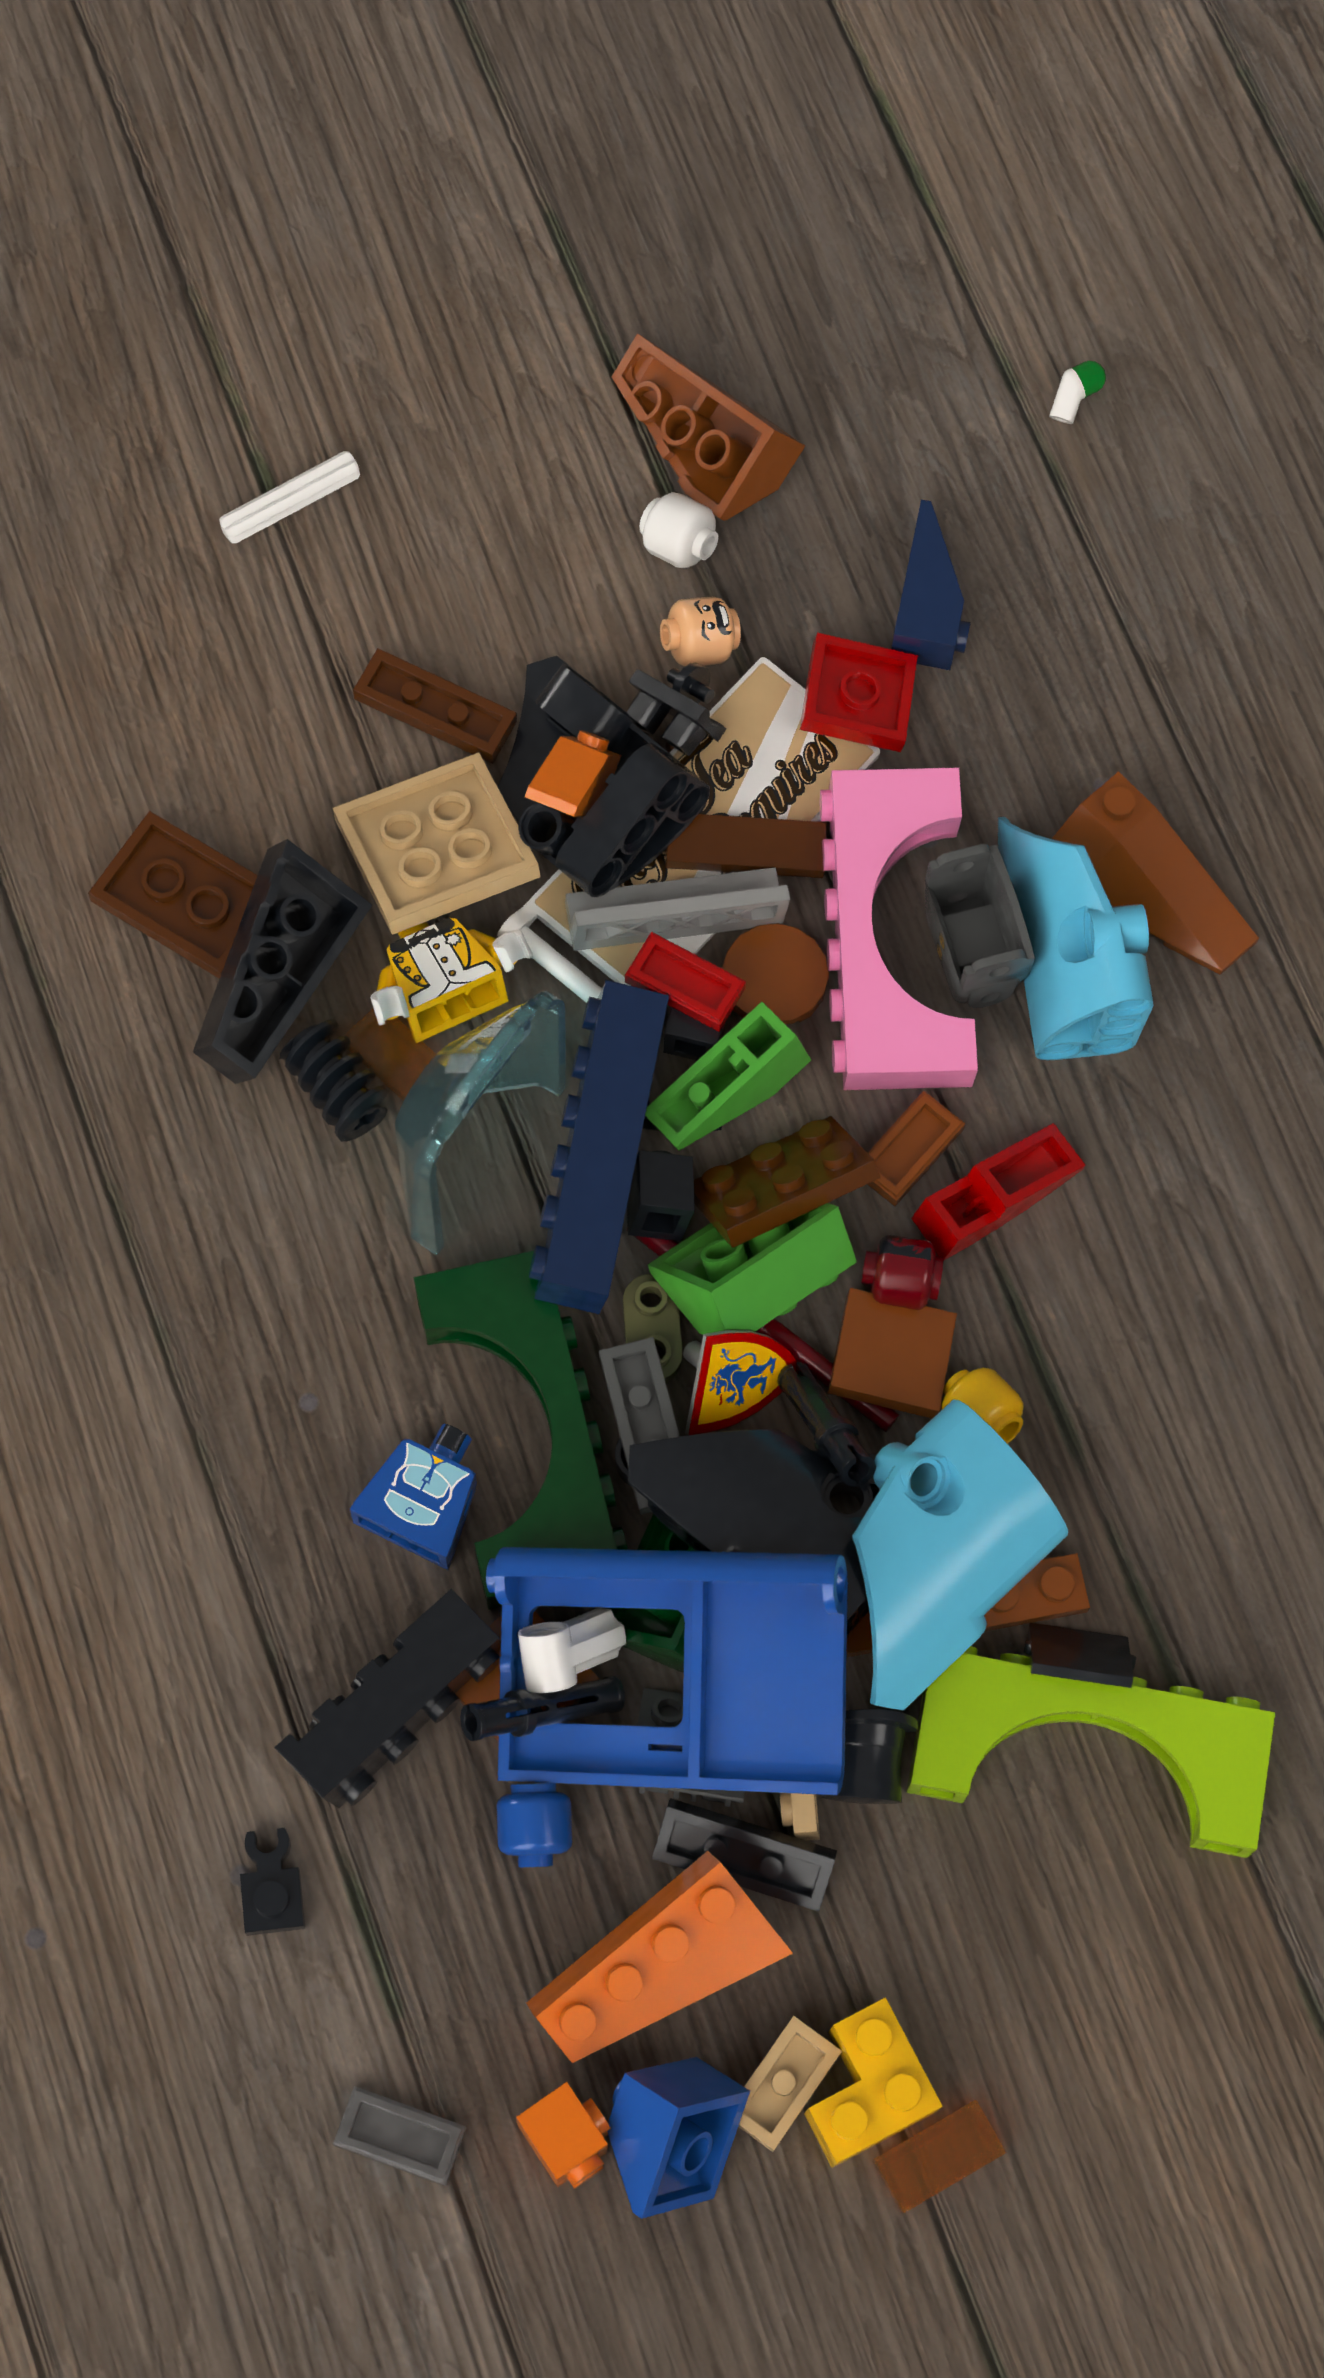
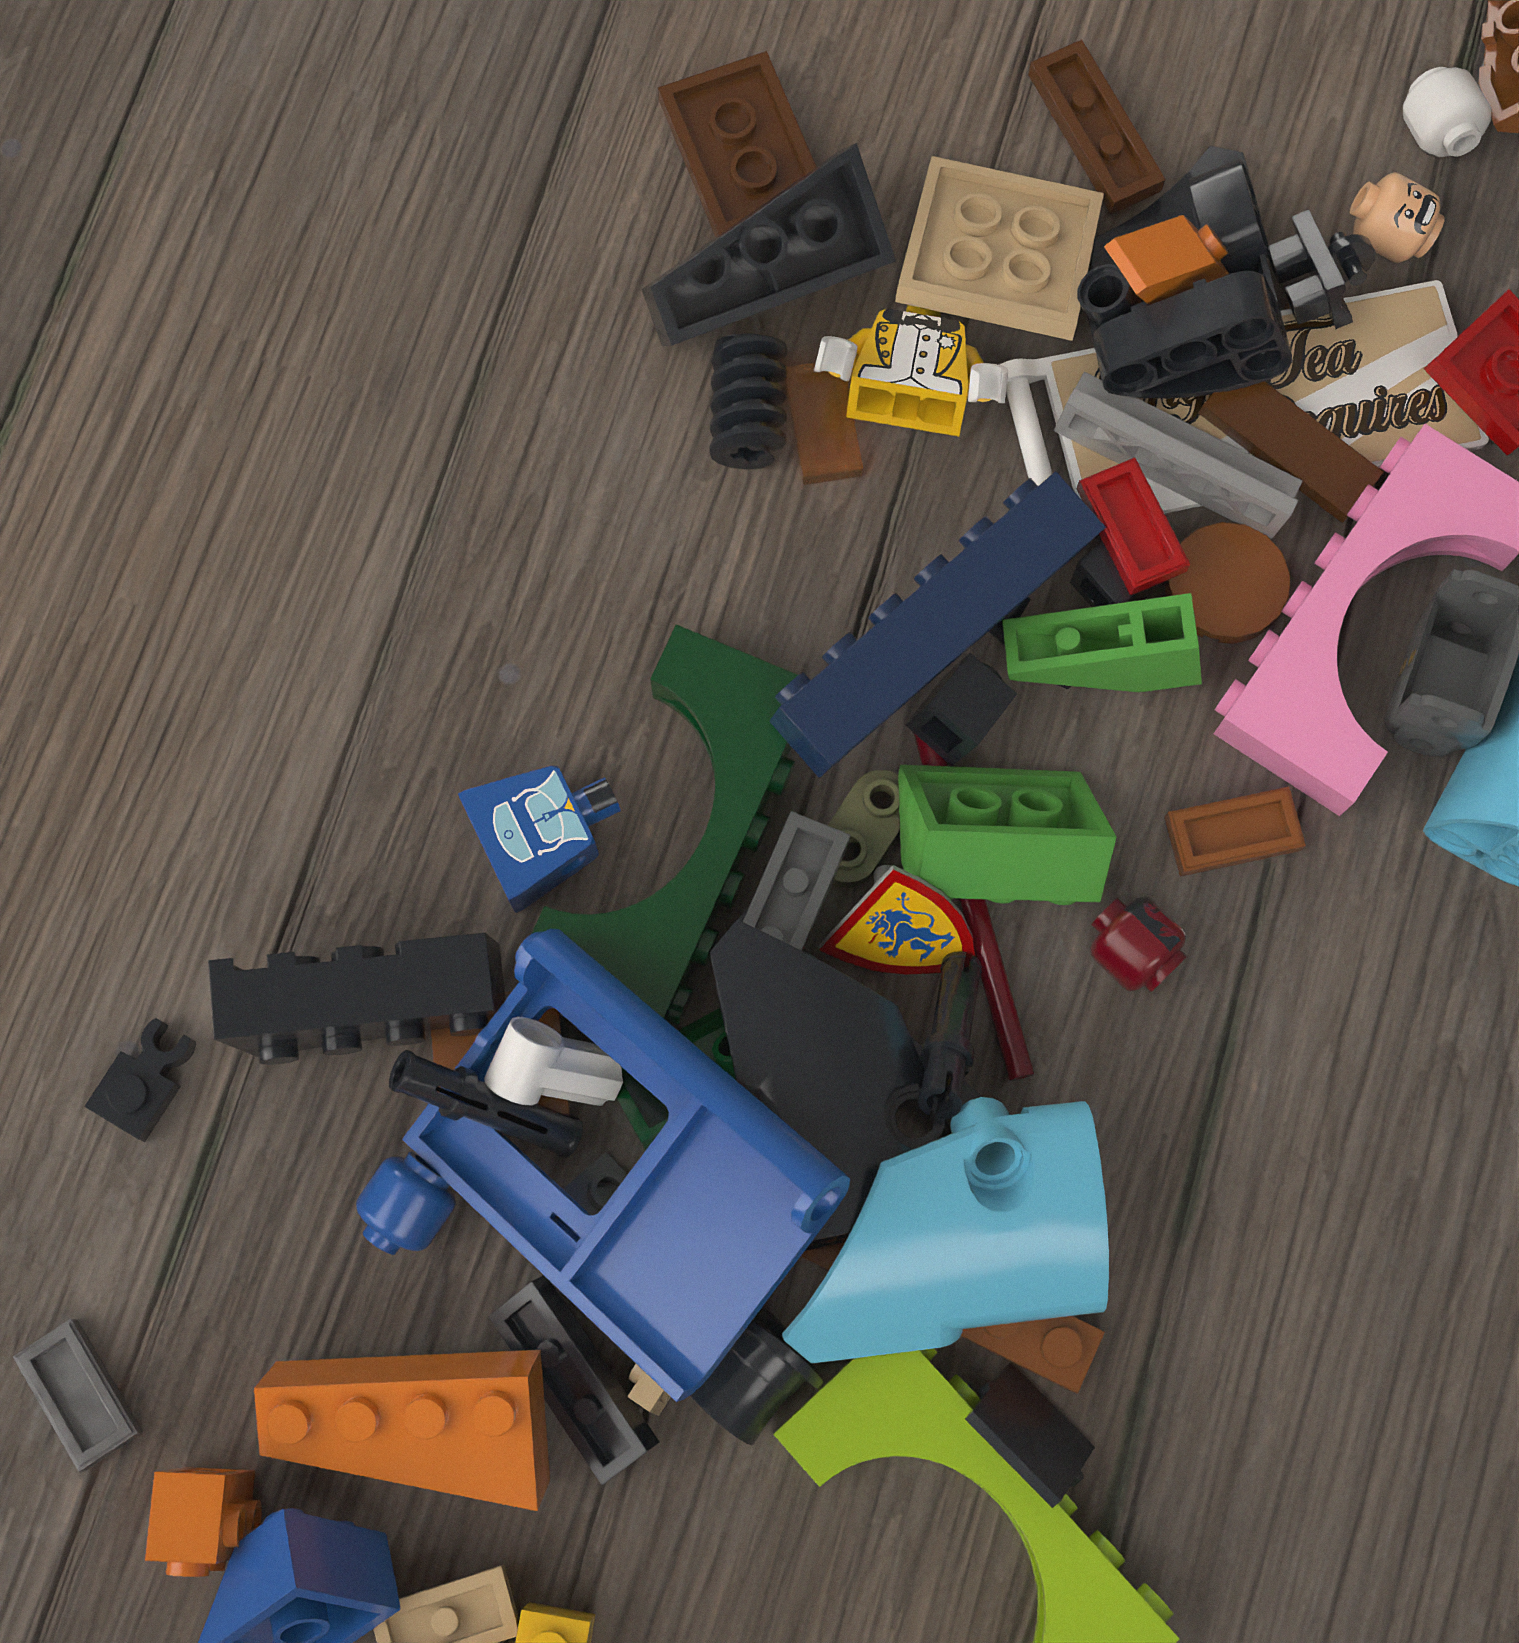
camera: 40 degrees right, 5 degrees up
clear light blue windscreen [395,990,566,1255] -> none
reddish brown plate [694,1116,880,1248] -> none
dark orange tile [827,1288,957,1418] -> none
red slope [911,1123,1086,1260] -> none
yellow head [941,1368,1024,1444] -> none

